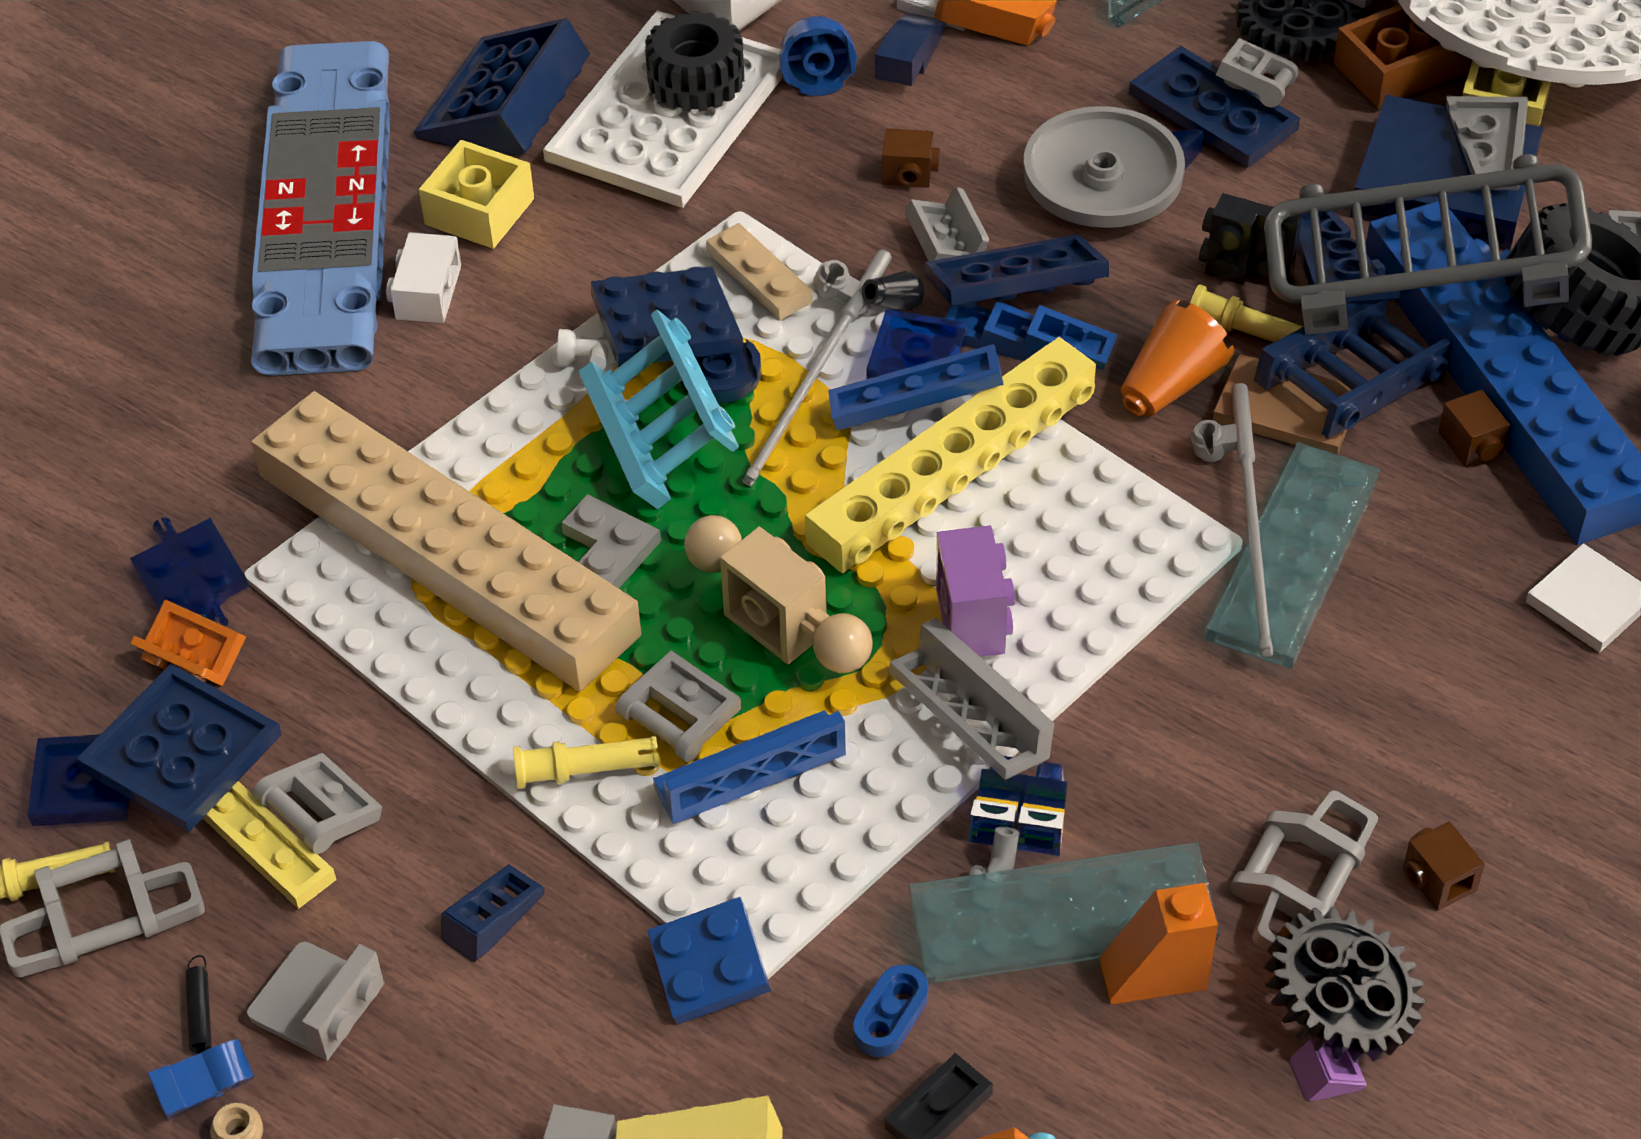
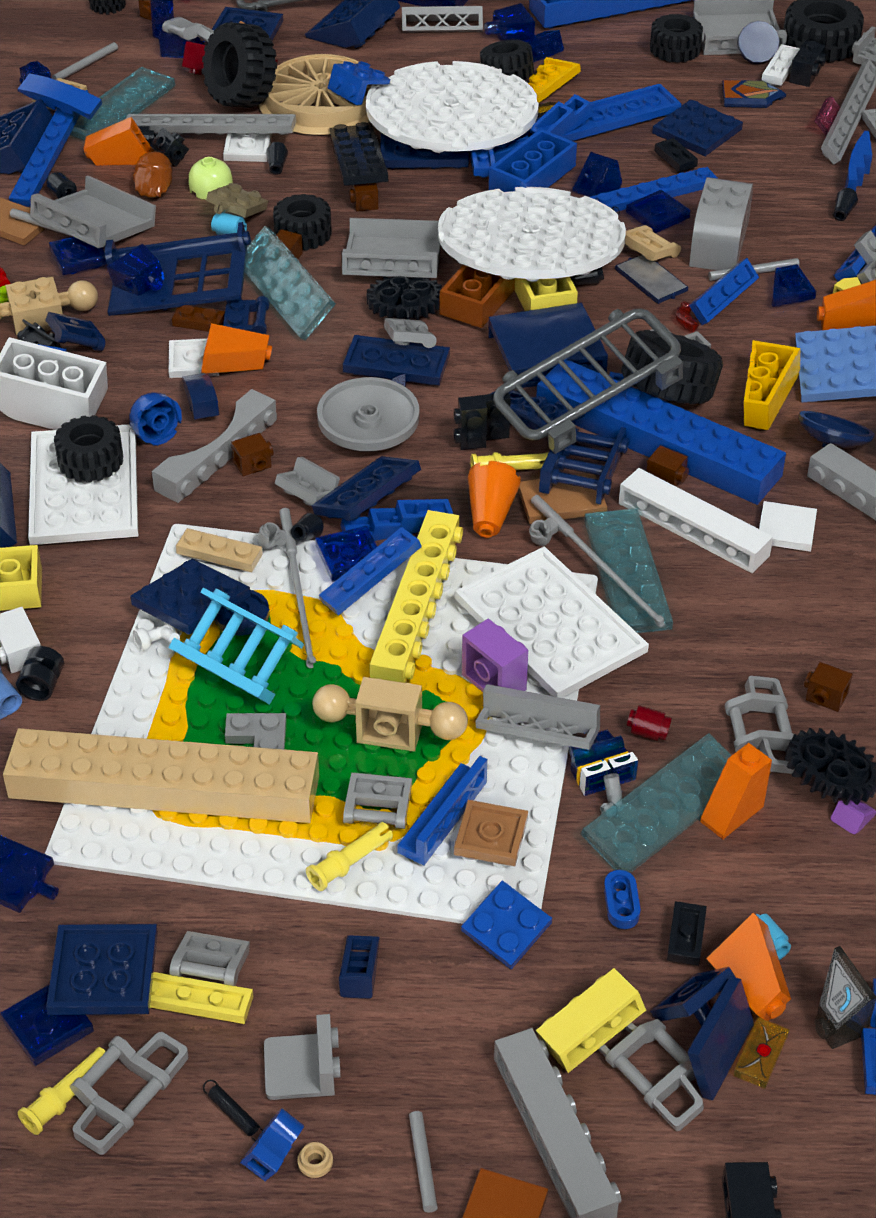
camera: 35 degrees left, 5 degrees down
orange bracket [130,600,246,686] -> none
light grey wing [1446,96,1528,190] -> none
none -> black wheel [16,646,65,701]
none -> light grey arch [152,389,277,503]
none -> medium nougat plate [454,800,528,866]
none -> white plate [455,546,649,698]
none -> black cone [570,267,604,286]
none -> white brick [619,468,773,573]
none -> dark red brick [626,705,672,741]

